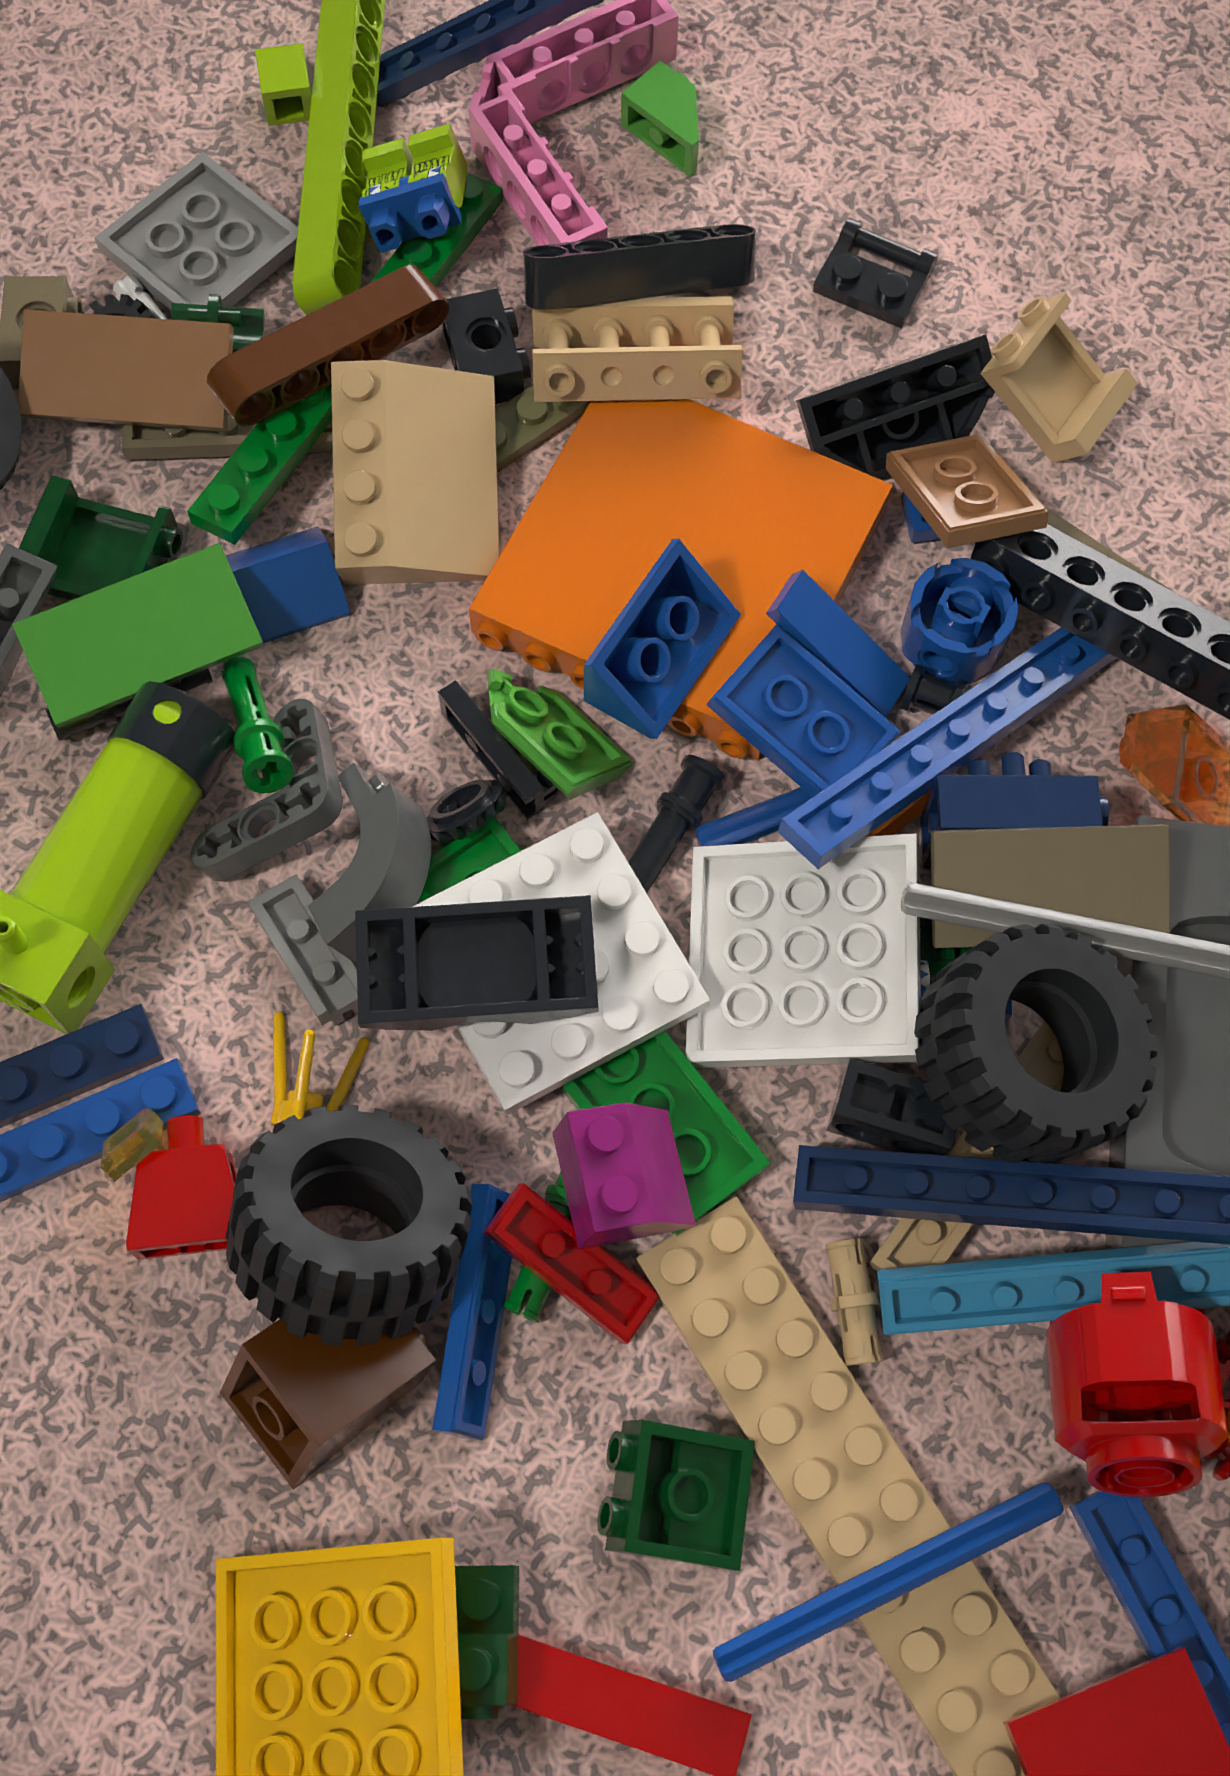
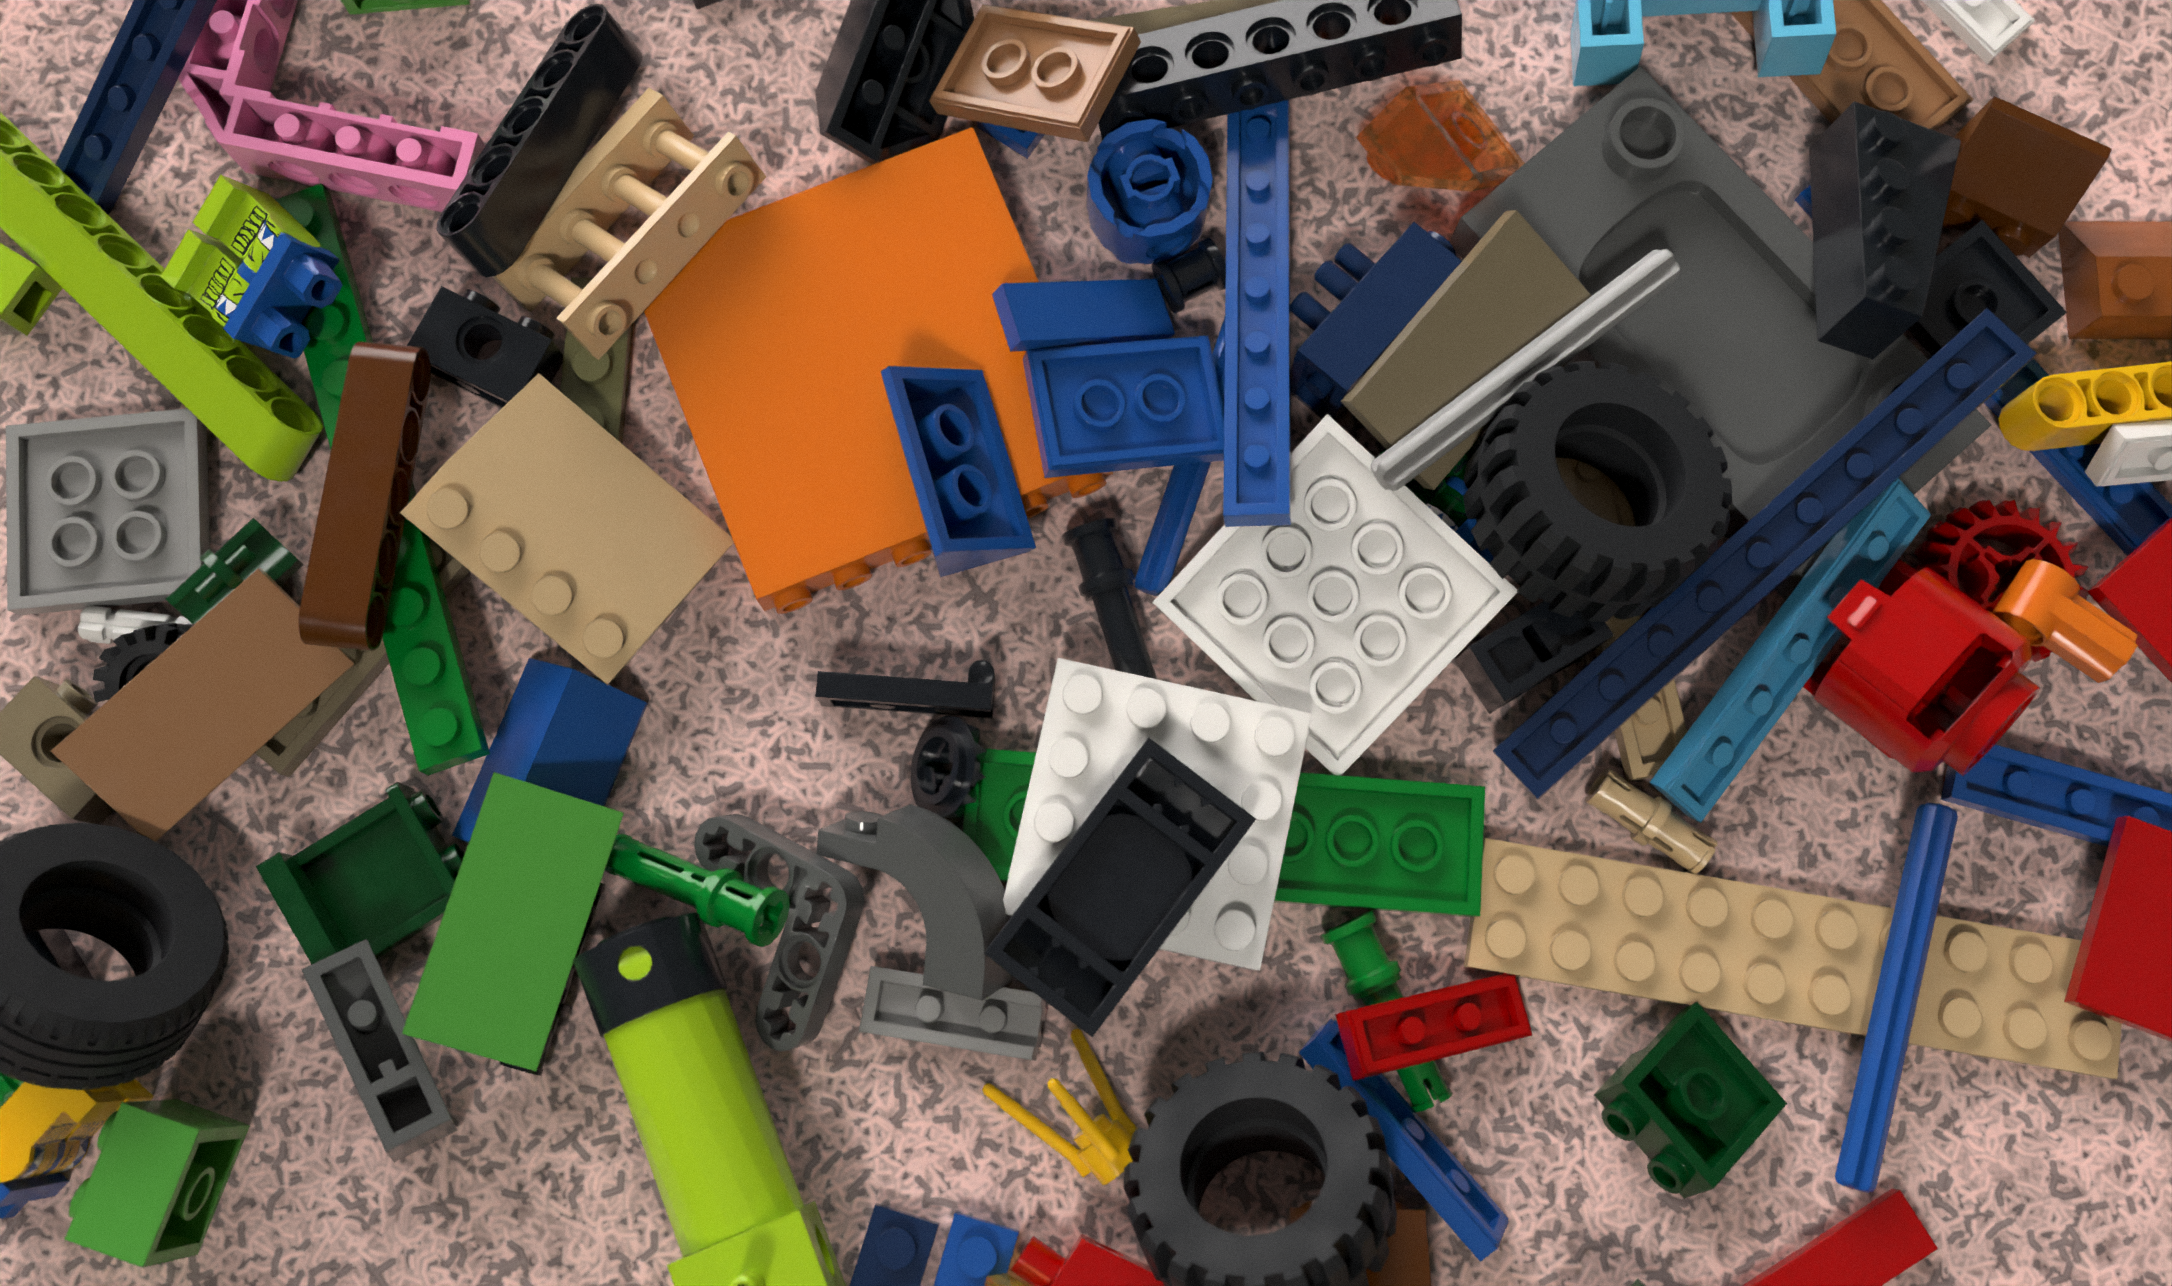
camera: 50 degrees left, 10 degrees up
bright green tile [487,669,634,800] -> none
magenta slope [552,1102,696,1249] -> none

